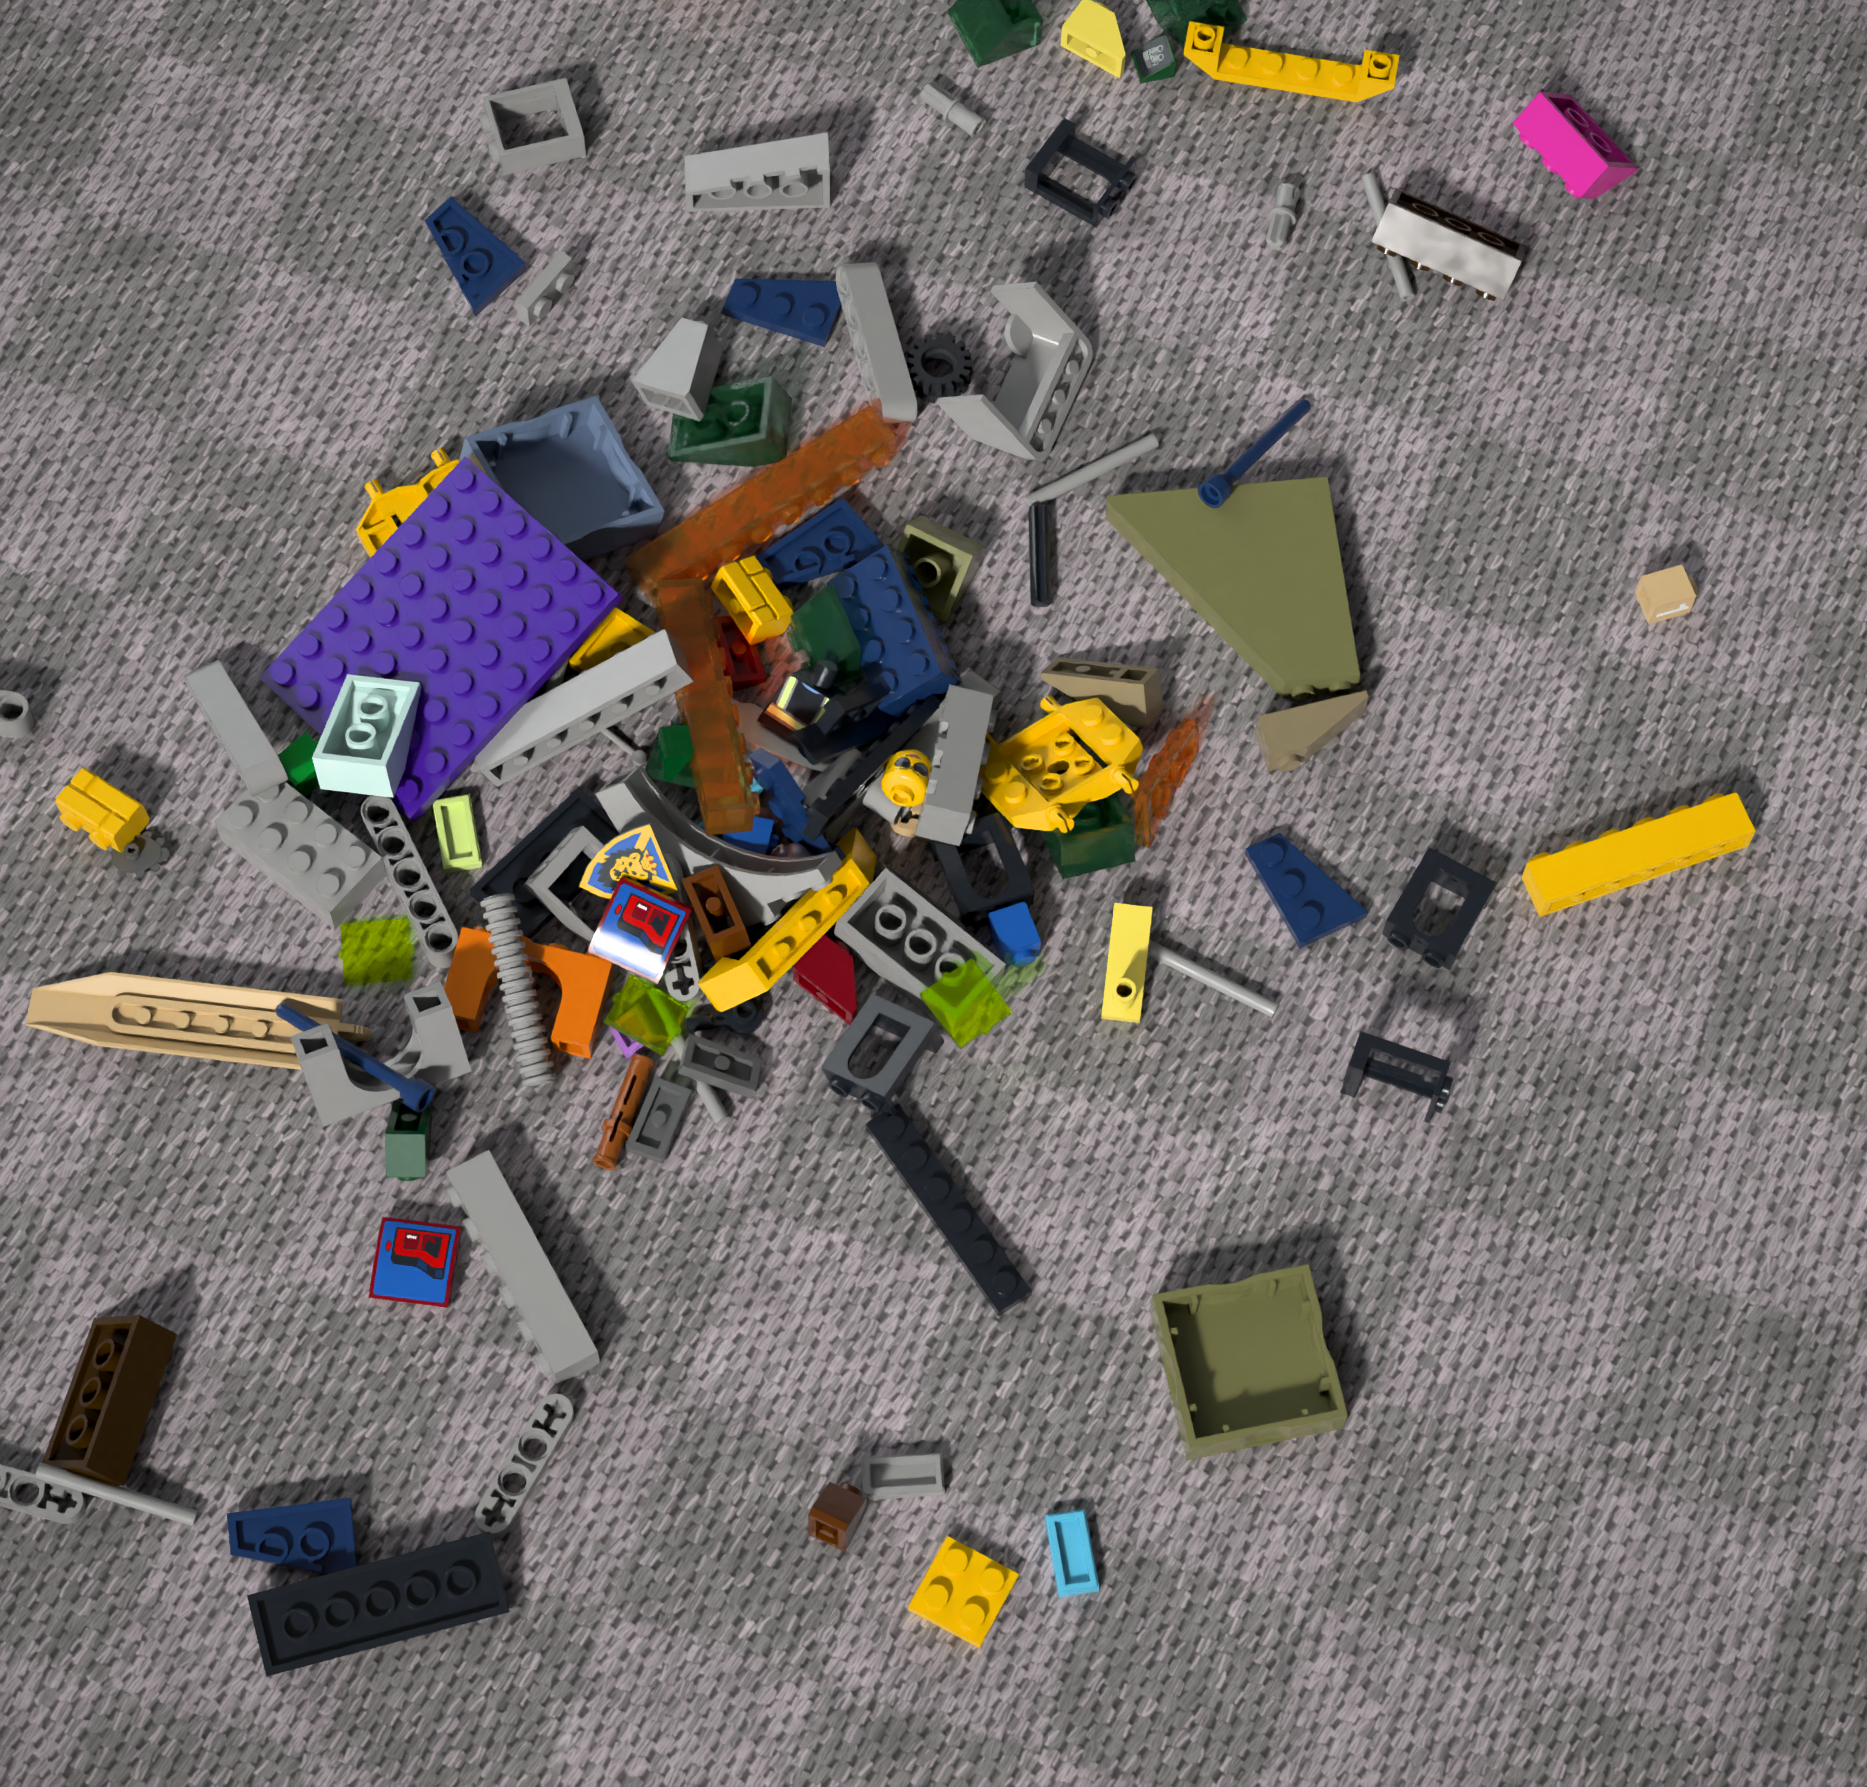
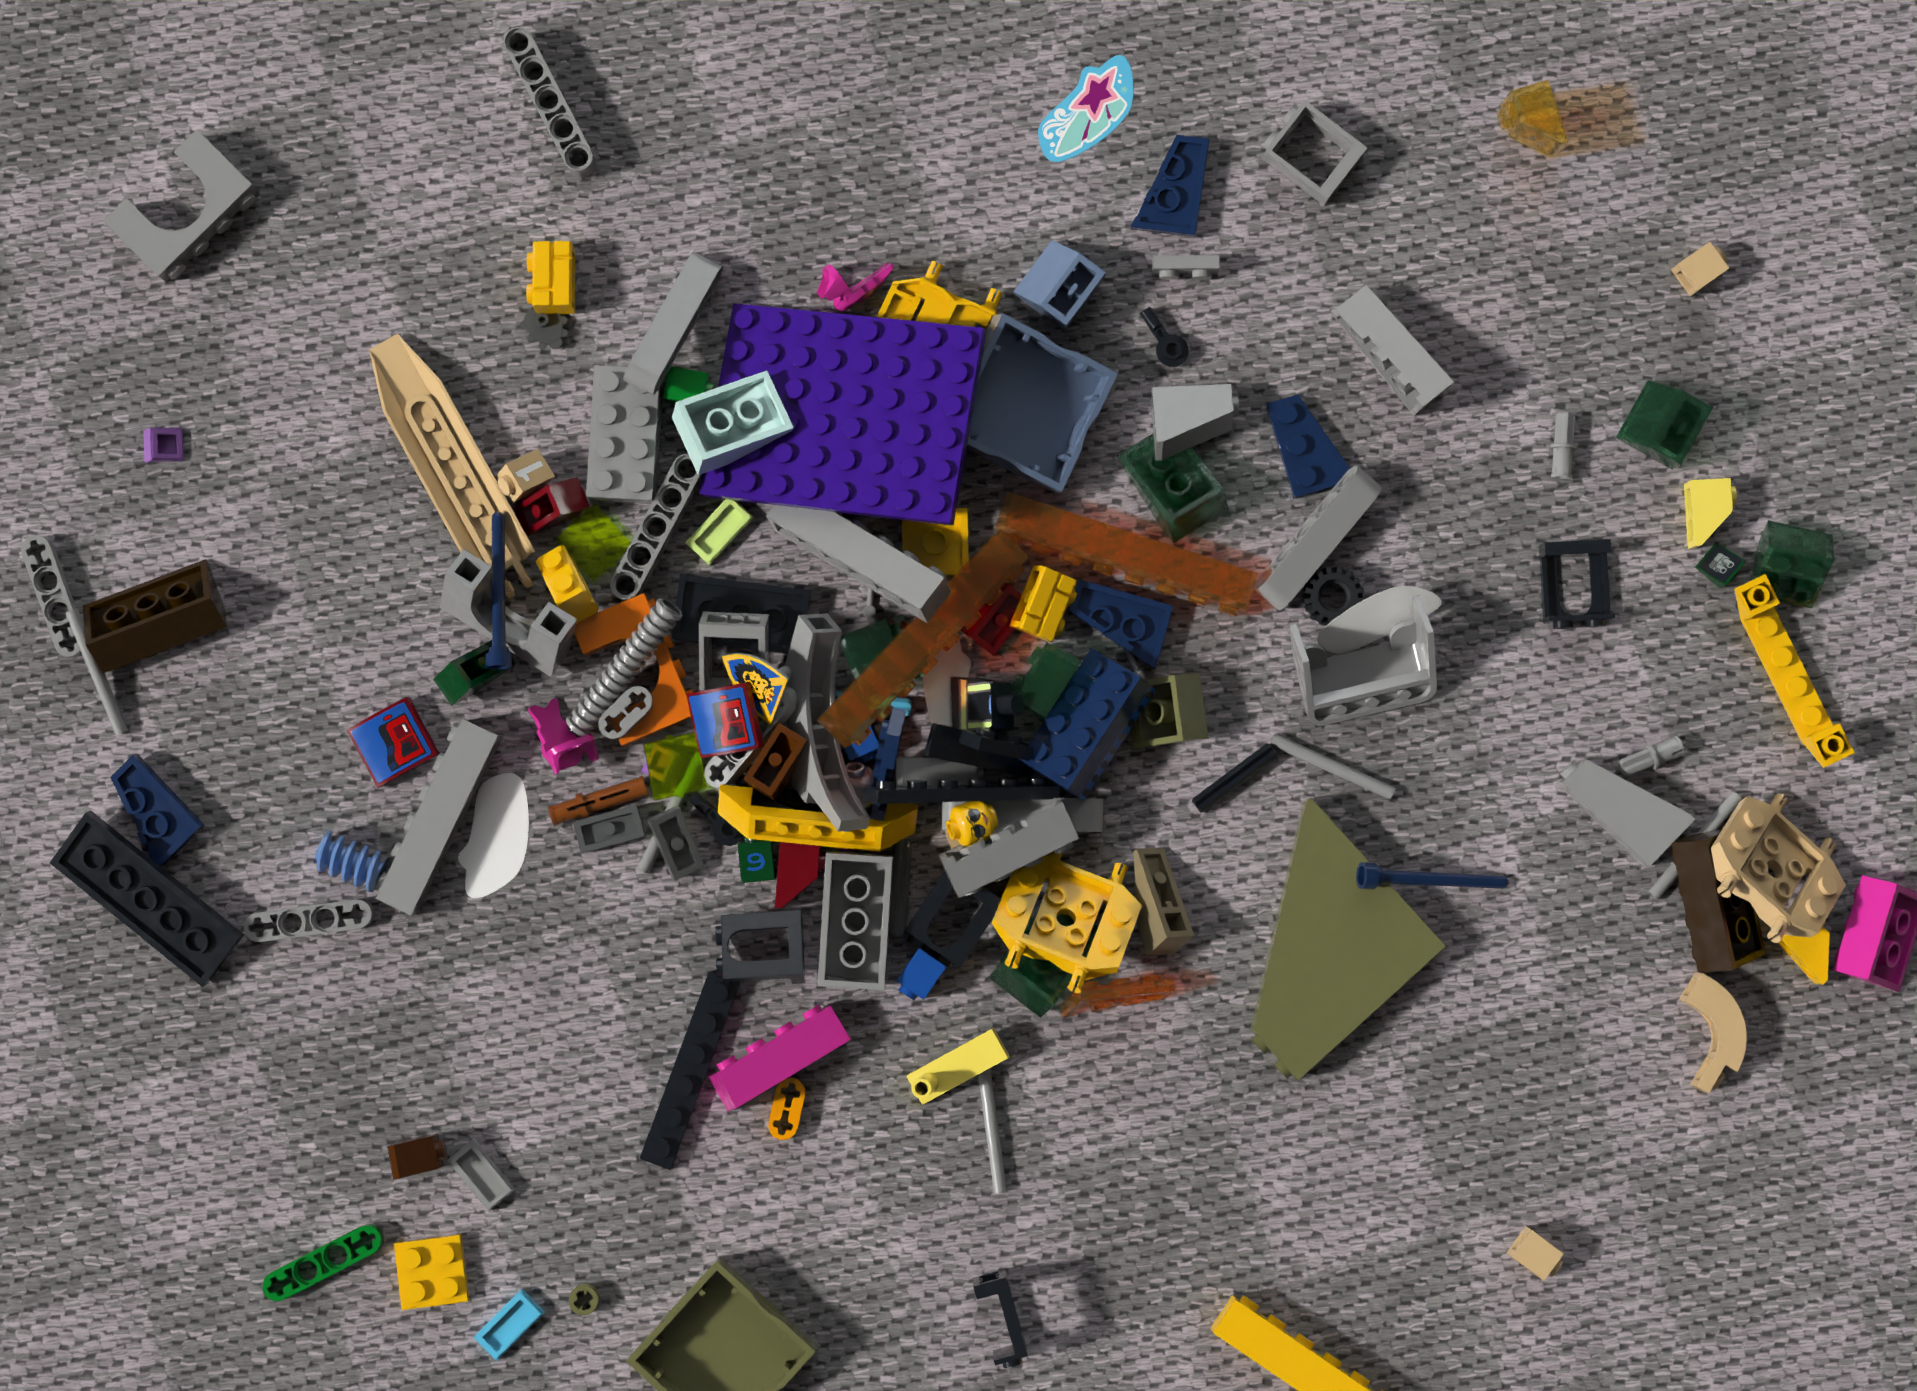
camera: 60 degrees right, 20 degrees up
dark green slope [658,725,694,781] -> none
clear neon green piece [920,959,1013,1049] -> none
dark blue wing [1245,833,1368,949] -> none
dark tan slope [1255,690,1369,772] -> none
black panel [1382,847,1497,970] -> none
none -> green beam [262,1224,384,1301]
none -> medium blue piece [314,830,389,892]
none -> white sticker [458,773,529,898]
none -> tan brick [496,449,555,504]
none -> dark red slope [512,477,590,537]
none -> dark pink hair [528,698,599,775]
none -> yellow brick [535,545,599,624]
none -> olive bush [569,1283,600,1315]
none -> light grey beam [598,686,654,740]
none -> dark pink wedge [708,1004,851,1111]
none -> dark green brick [738,837,776,883]
none -> light orange beam [768,1077,806,1140]
none -> dark pink hair [816,262,894,311]
none -> sand blue slope [1013,240,1106,332]
none -> sticker [1038,55,1134,162]
none -> black plate [1140,307,1188,367]
none -> white sticker [1317,585,1442,654]
none -> light grey slope [1557,759,1696,867]
none -> tan arch [1679,972,1747,1094]
none -> tan piece [1711,794,1846,943]
none -> yellow slope [1772,922,1830,985]

